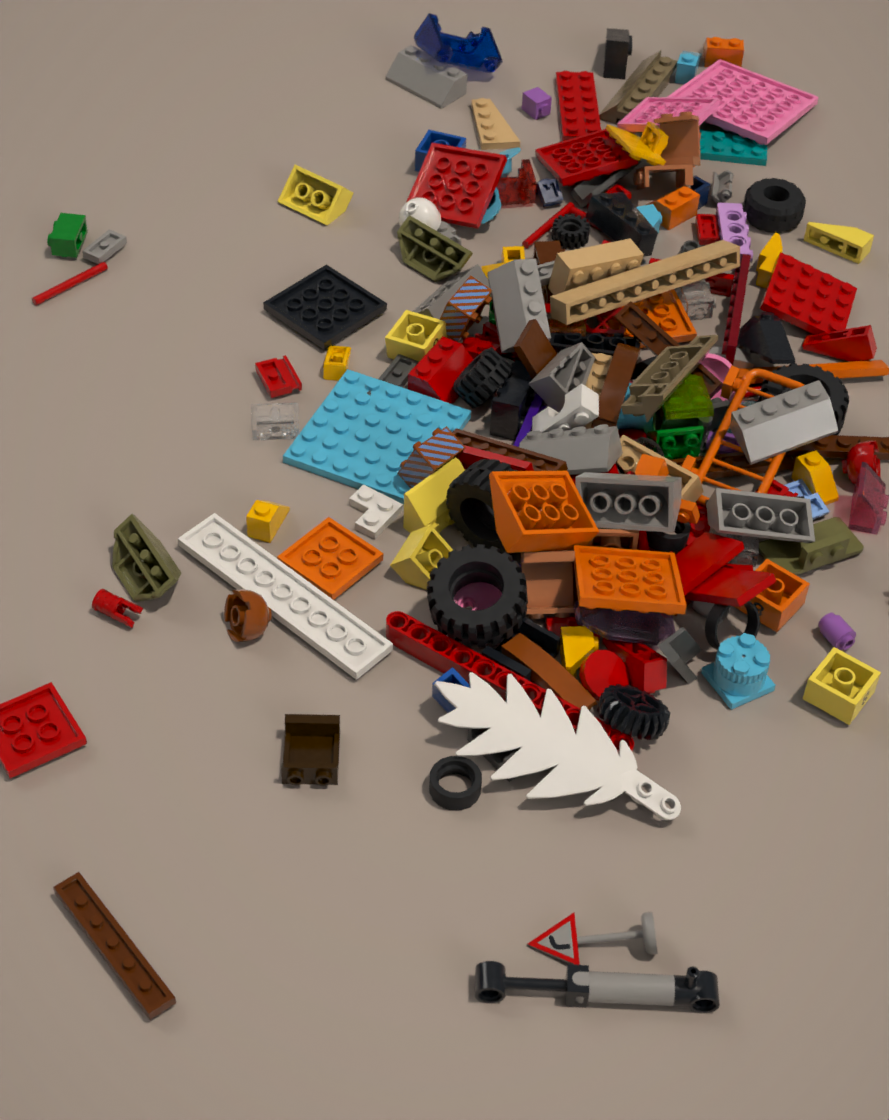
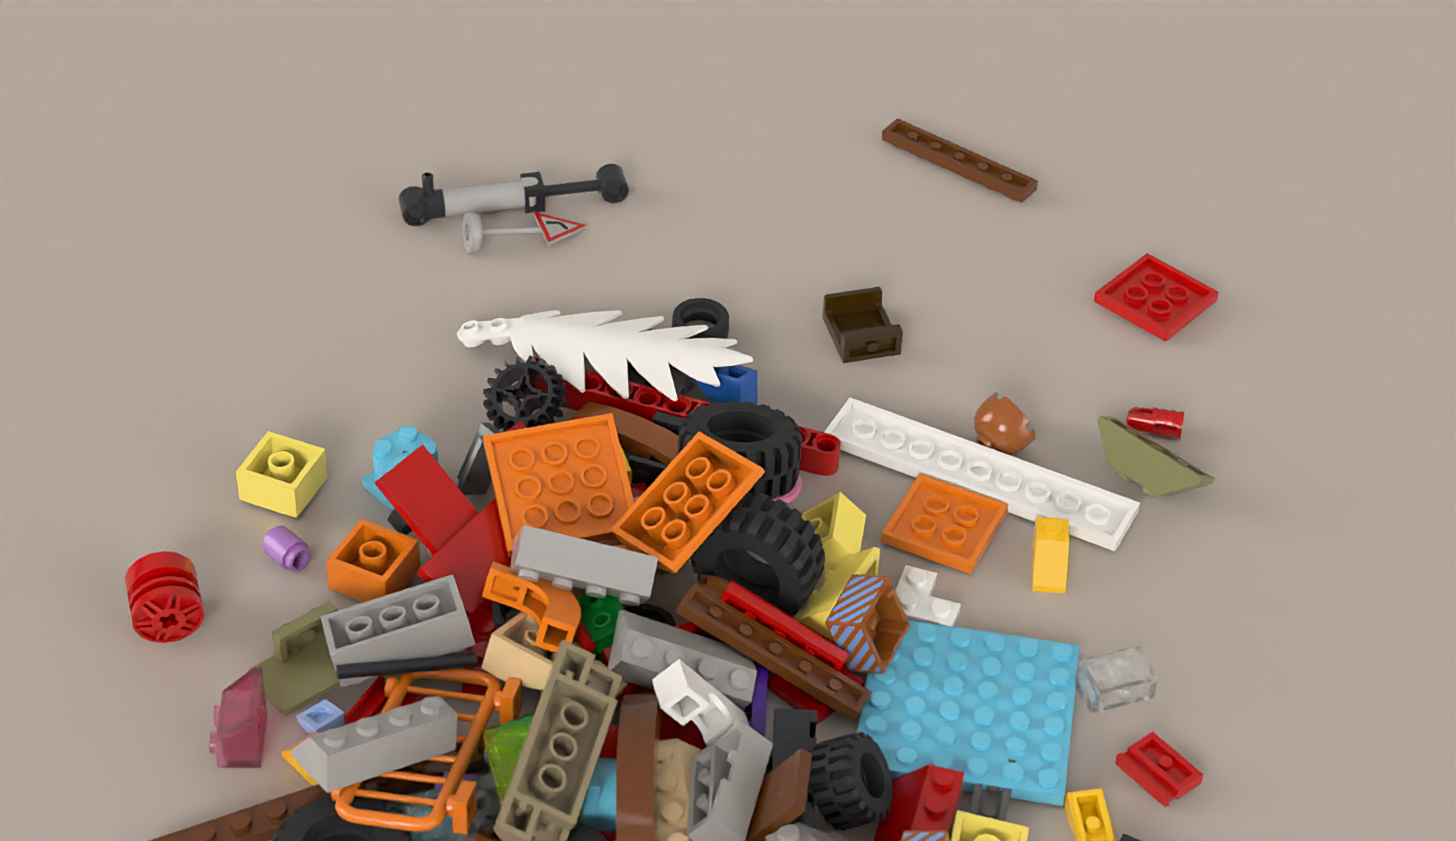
camera: 165 degrees right, 5 degrees down
red cylinder [842,440,881,489] -> none

